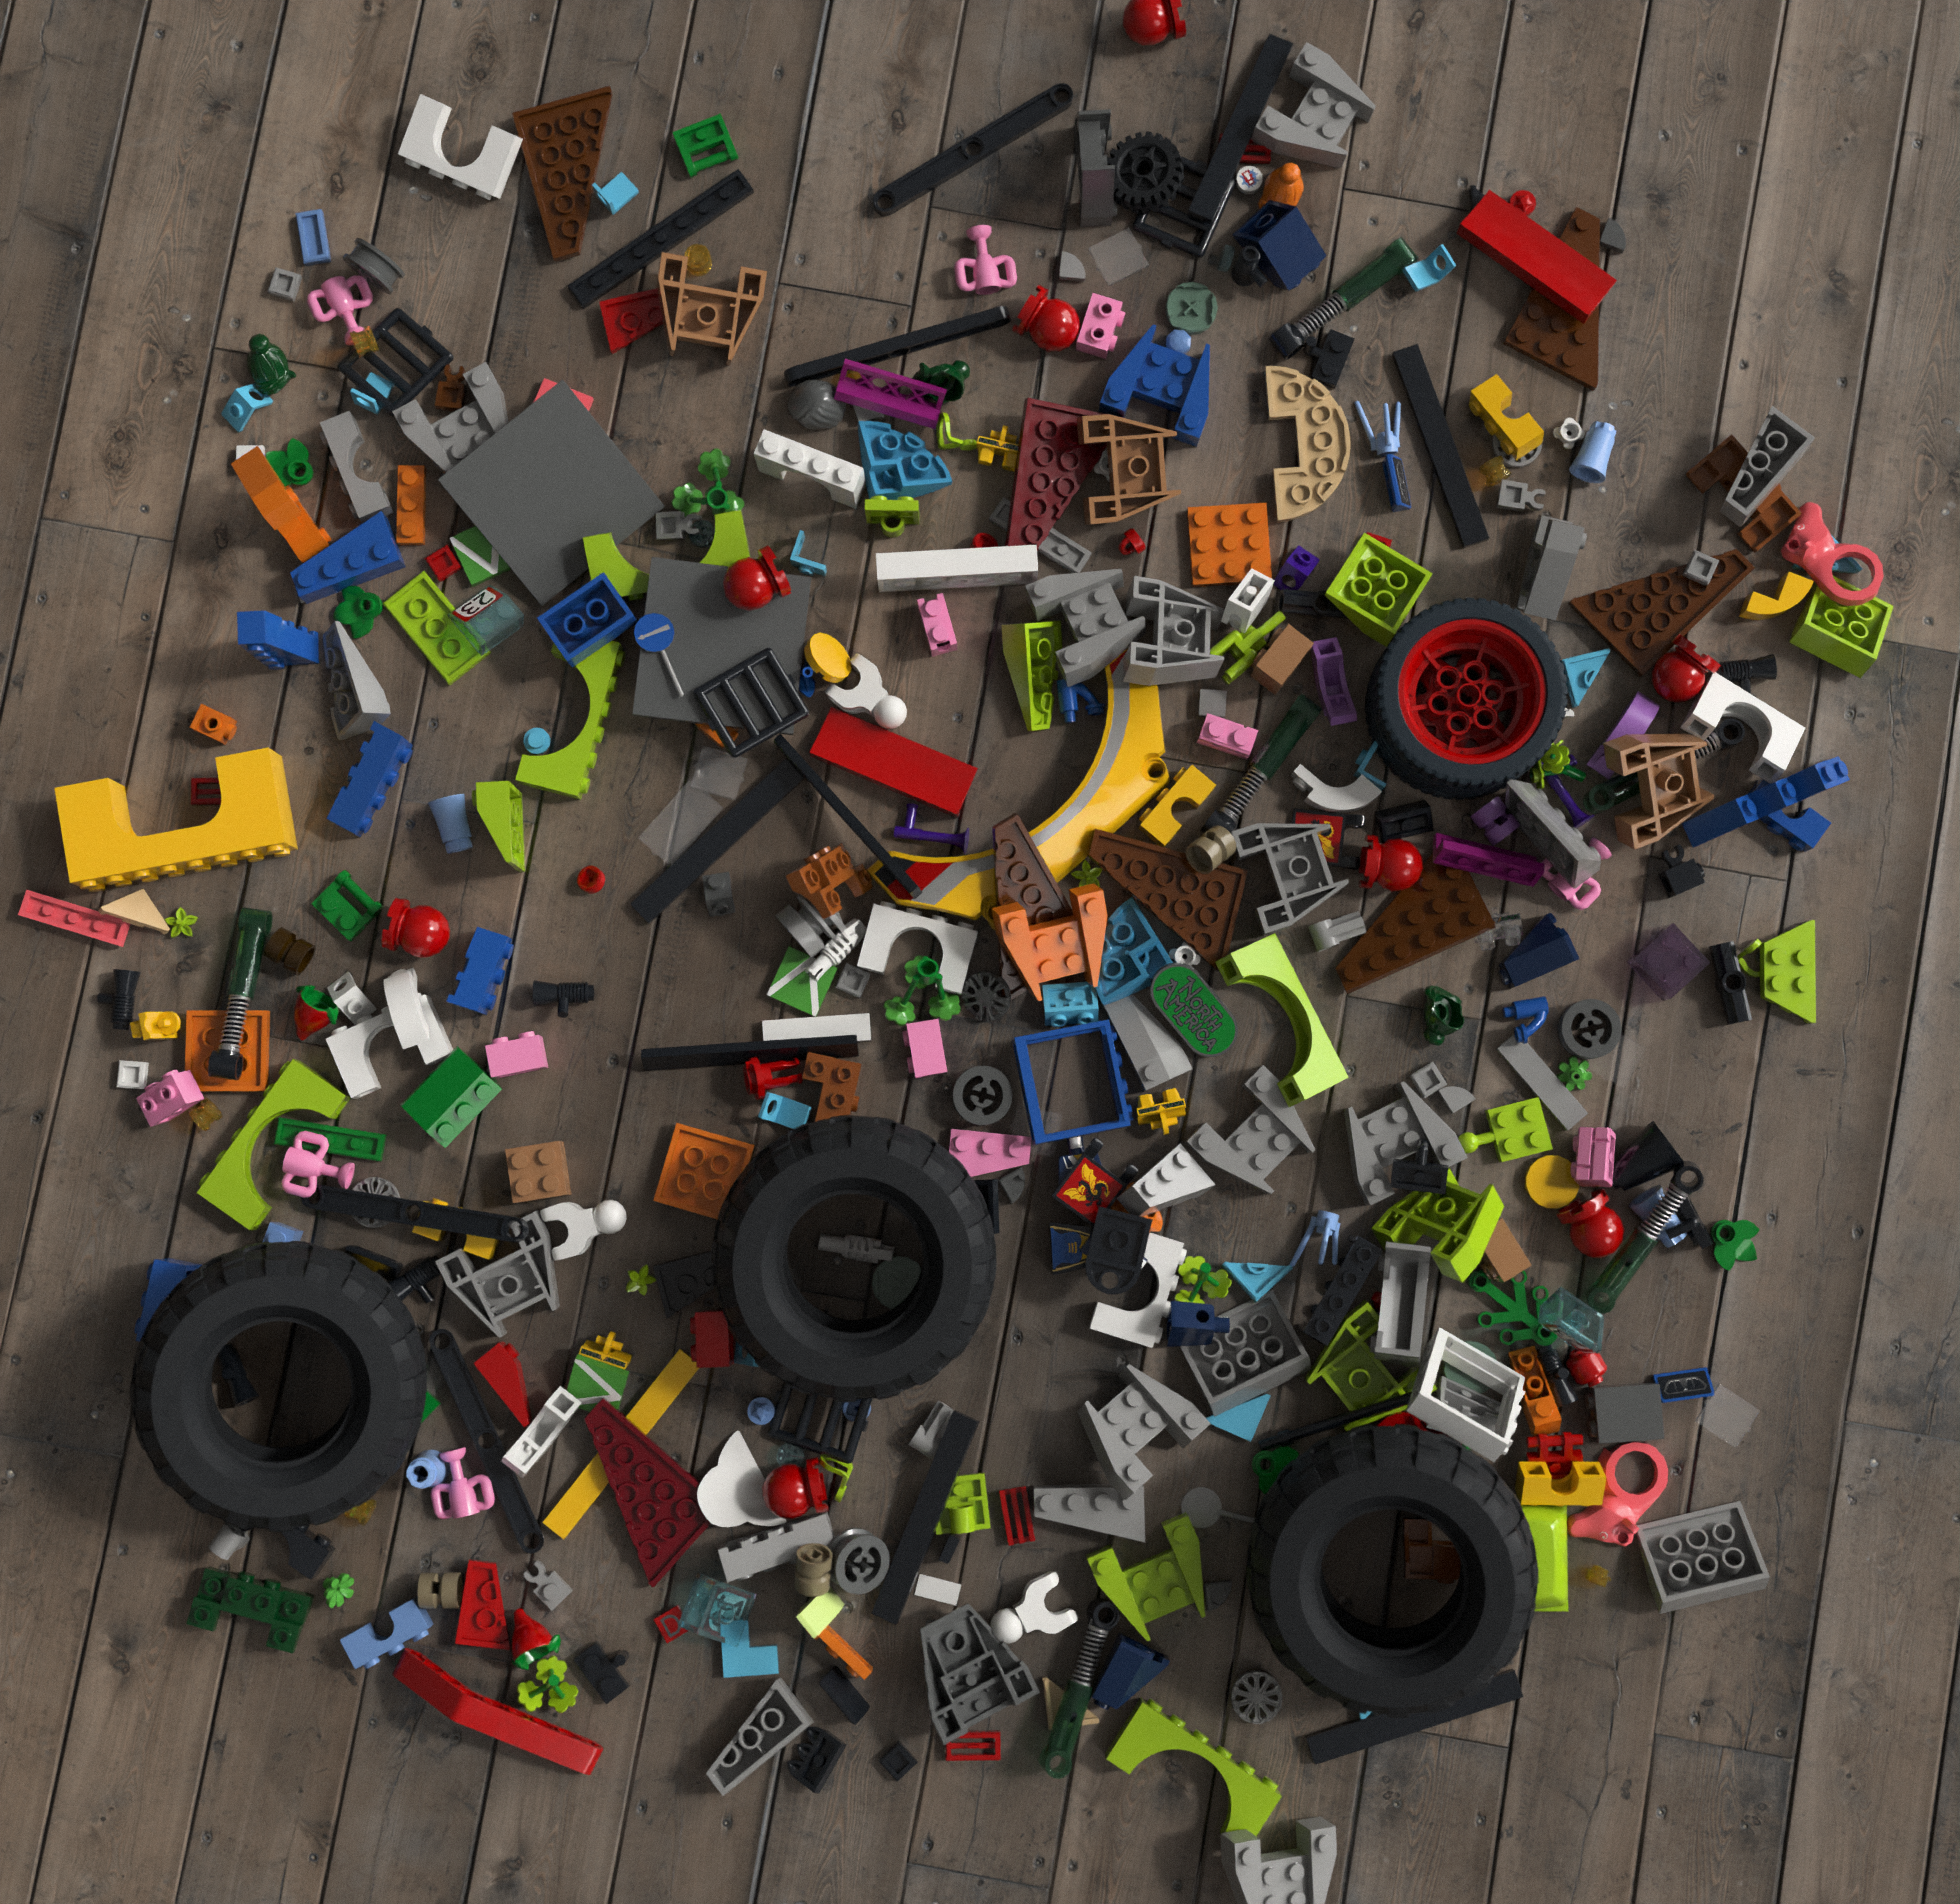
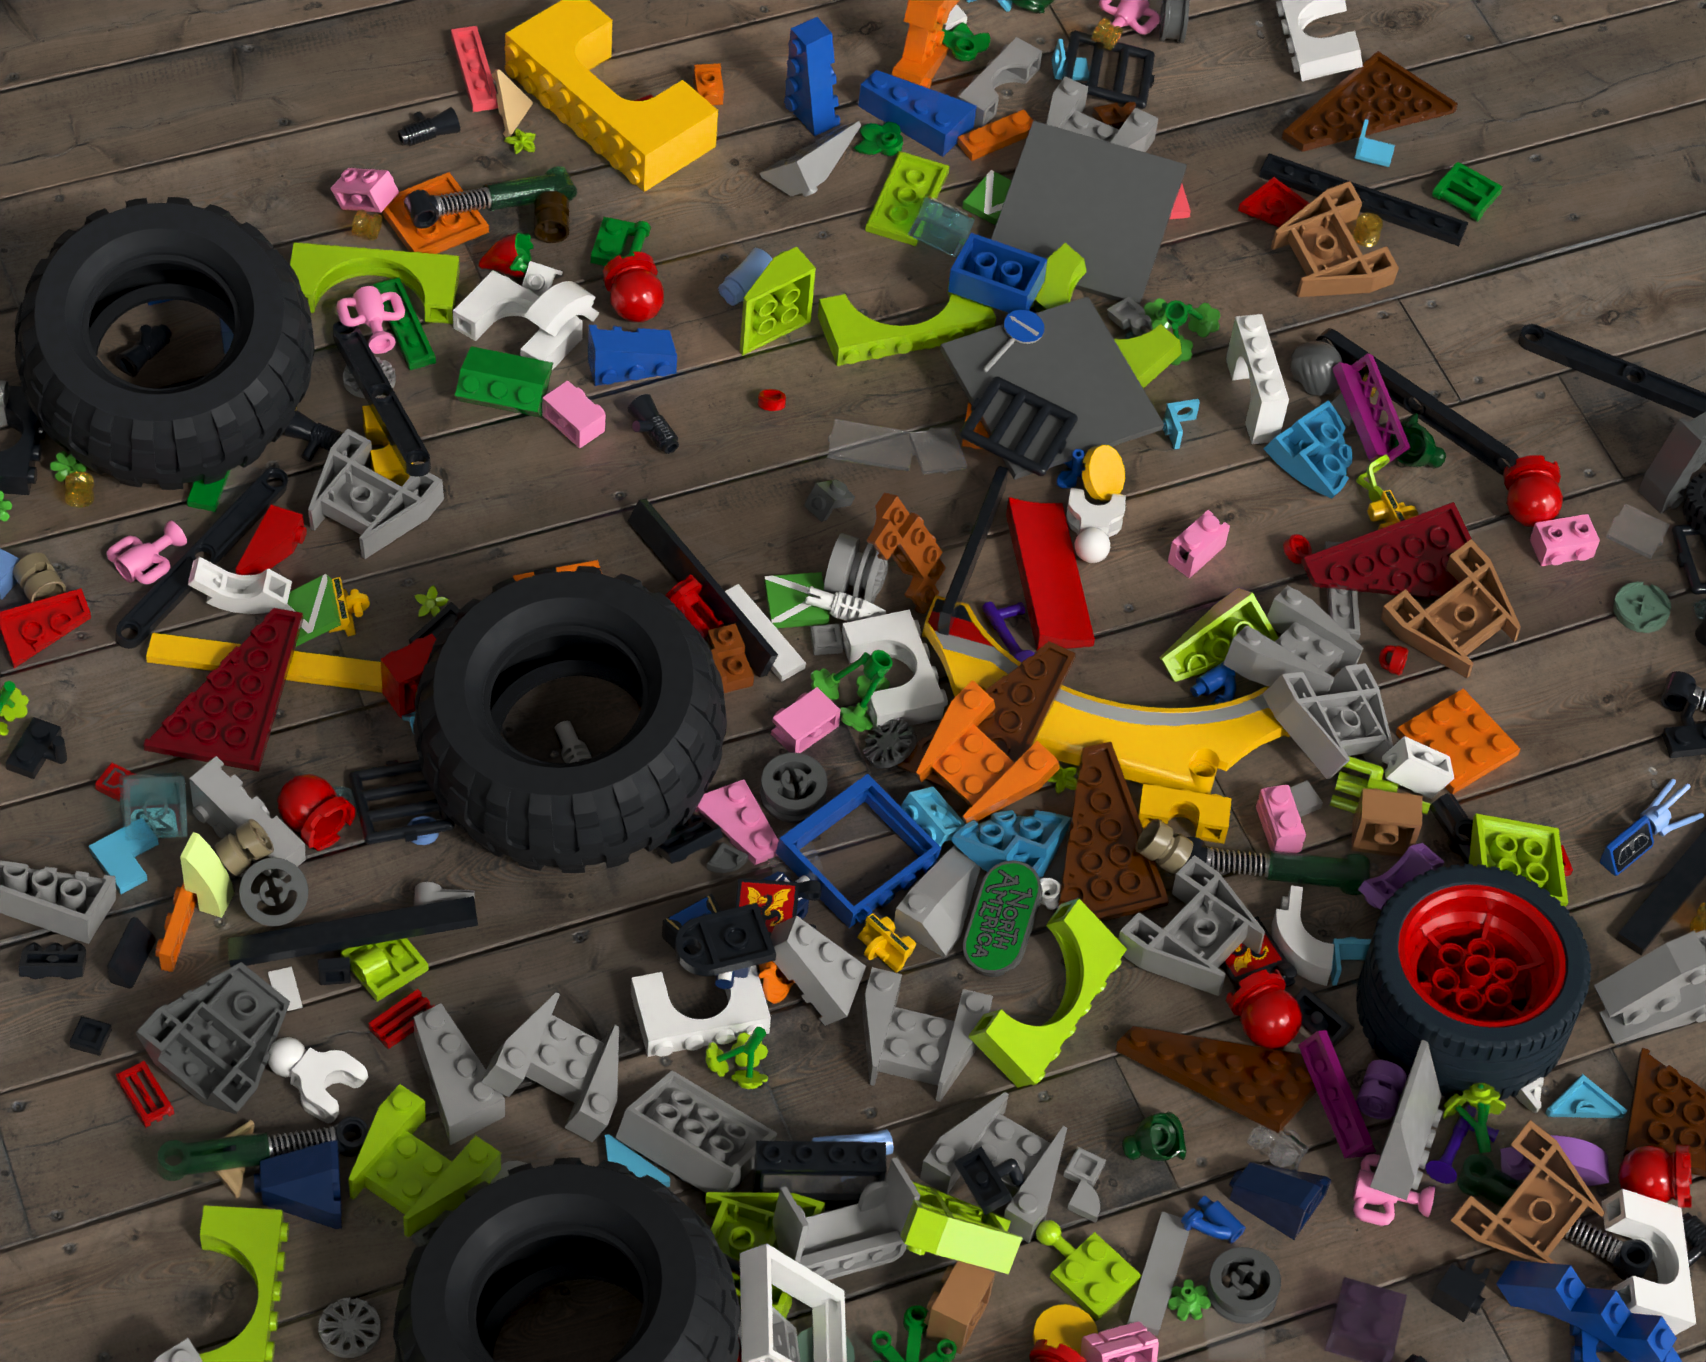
camera: 55 degrees right, 30 degrees down
white tile [116,1060,149,1089] -> none
yellow hips [130,1011,181,1040] -> none
blue wedge [326,721,413,837] -> none
black slope [346,1245,403,1281] -> none
light blue plant [406,1450,450,1488] -> none
red tile [425,545,463,582] -> none
medium nougat brick [505,1141,572,1203] -> none
red hat [510,1608,561,1670] -> none
medium azure plate [523,728,551,754] -> none
light grey plate [523,1560,573,1611] -> none
white piece [540,1200,627,1261] -> none
black tile [631,759,805,924] -> none
white sticker [697,1431,787,1527] -> none
red tile [723,545,791,611] -> none
medium blue tile [747,1397,775,1425] -> none
lime piece [819,1455,853,1503] -> none
lime plate [865,496,919,538] -> none
white arch [876,545,1038,592] -> none
bright pink piece [954,225,1017,295] -> none
light grey tile [1059,251,1086,282] -> none
blue wedge [1098,324,1210,447] -> none
medium blue tile [1166,330,1191,354] -> none
dark blue torso [1166,1301,1230,1347] -> none
medium azure tile [1221,1262,1293,1303] -> none
tan plate [1264,366,1350,523] -> none
dark purple bracket [1273,545,1320,590] -> none
light grey piece [1308,911,1366,952] -> none

